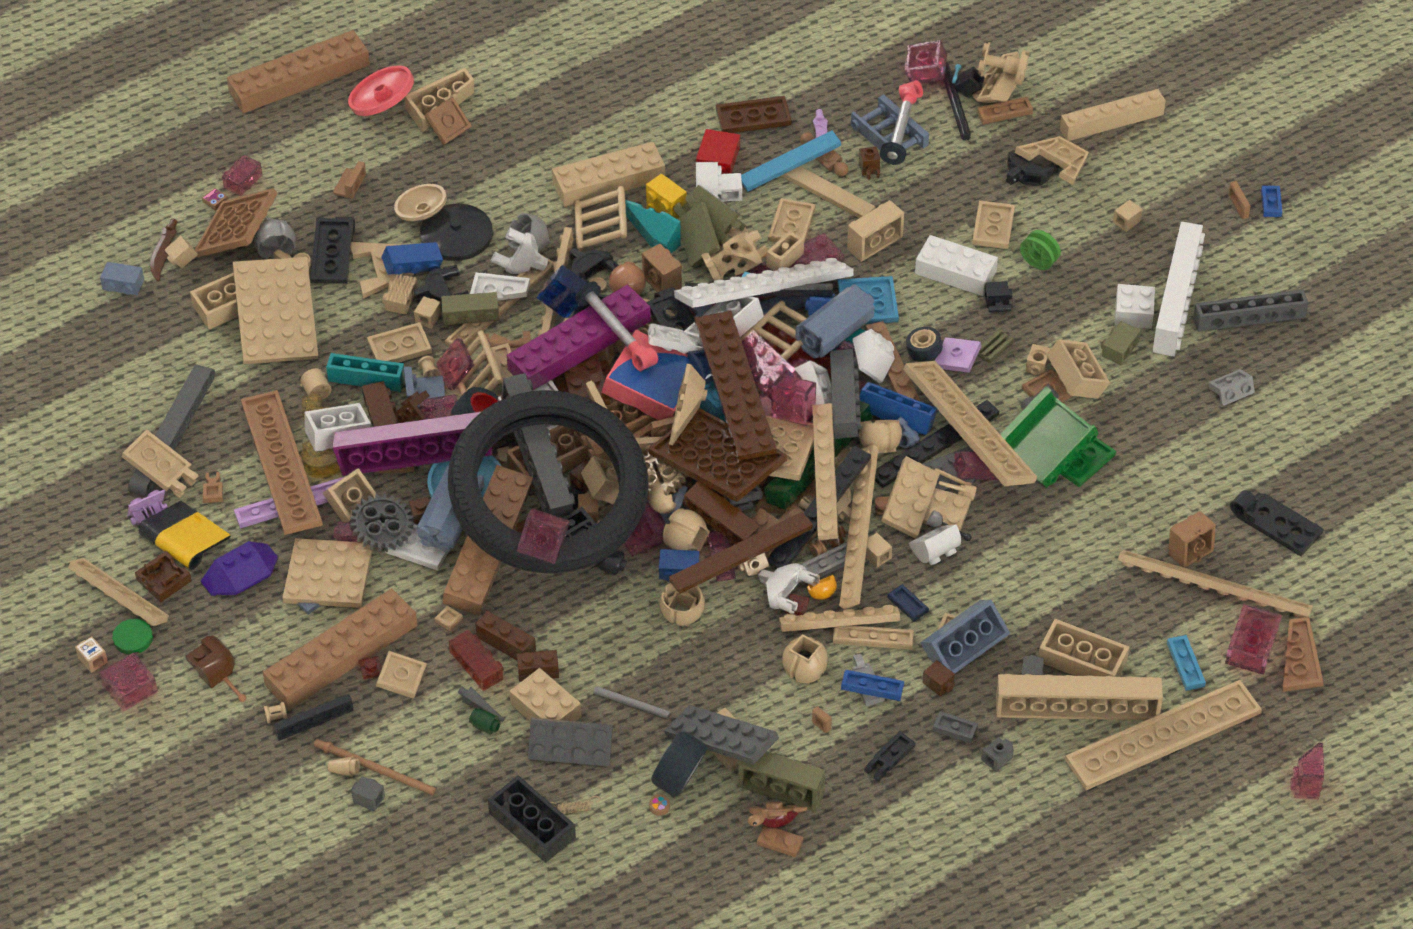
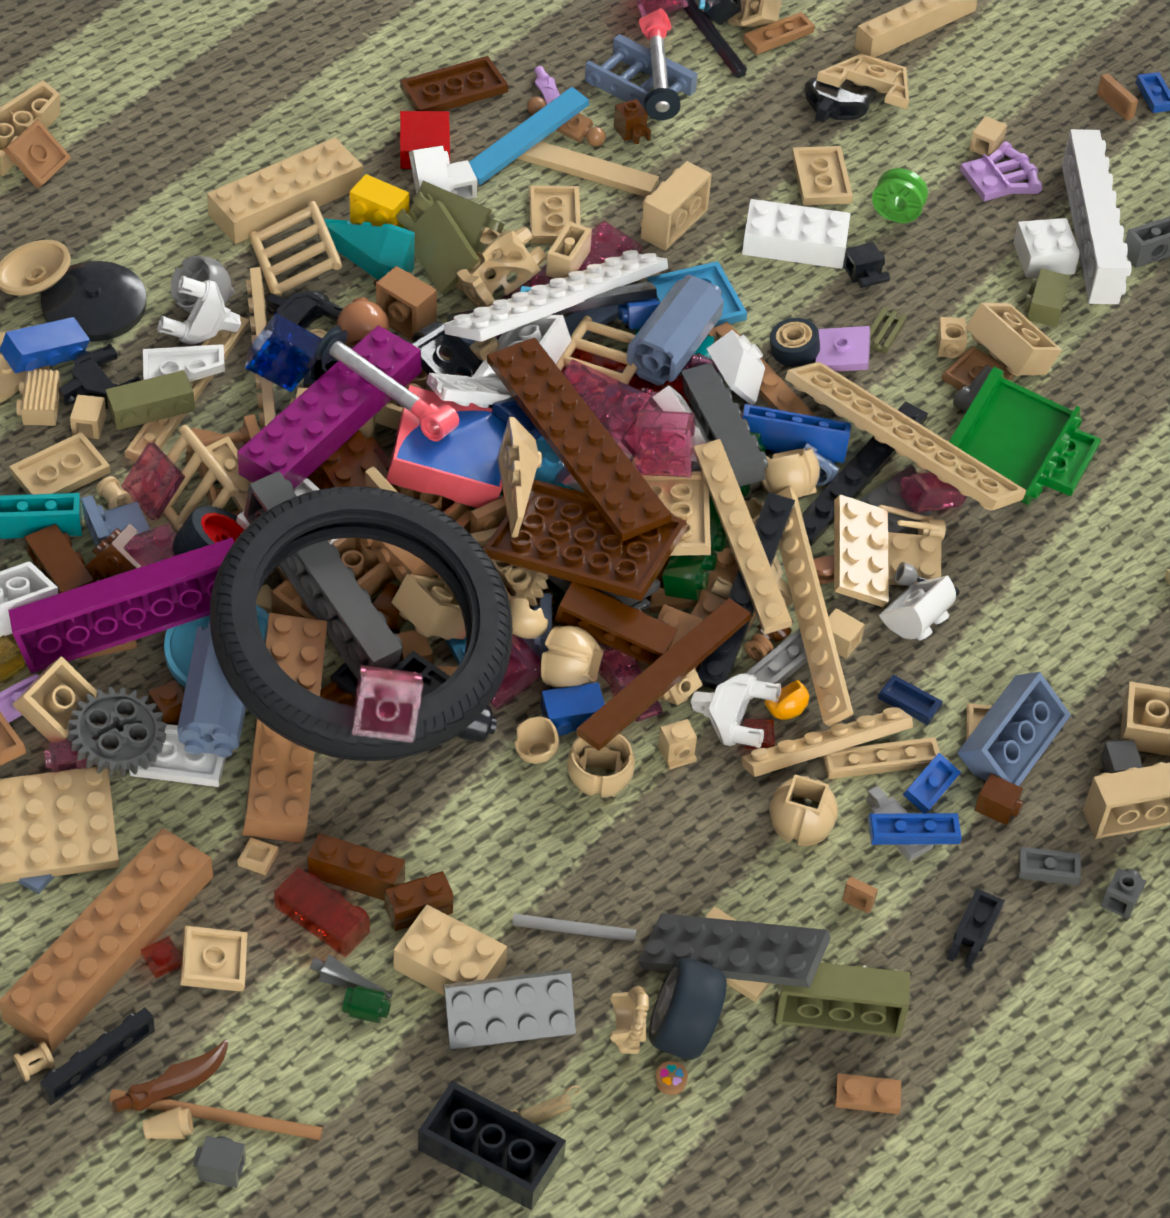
camera: 20 degrees left, 0 degrees up
medium nougat animal [748,802,807,828] -> none
none -> reddish brown sword [112,1040,229,1113]
none -> tan tile [469,336,500,361]
none -> tan hair [514,716,559,764]
none -> tan piece [610,986,649,1054]
none -> tan brick [658,719,697,770]
none -> blue plate [903,753,961,813]
none -> lavender plate [960,141,1042,201]

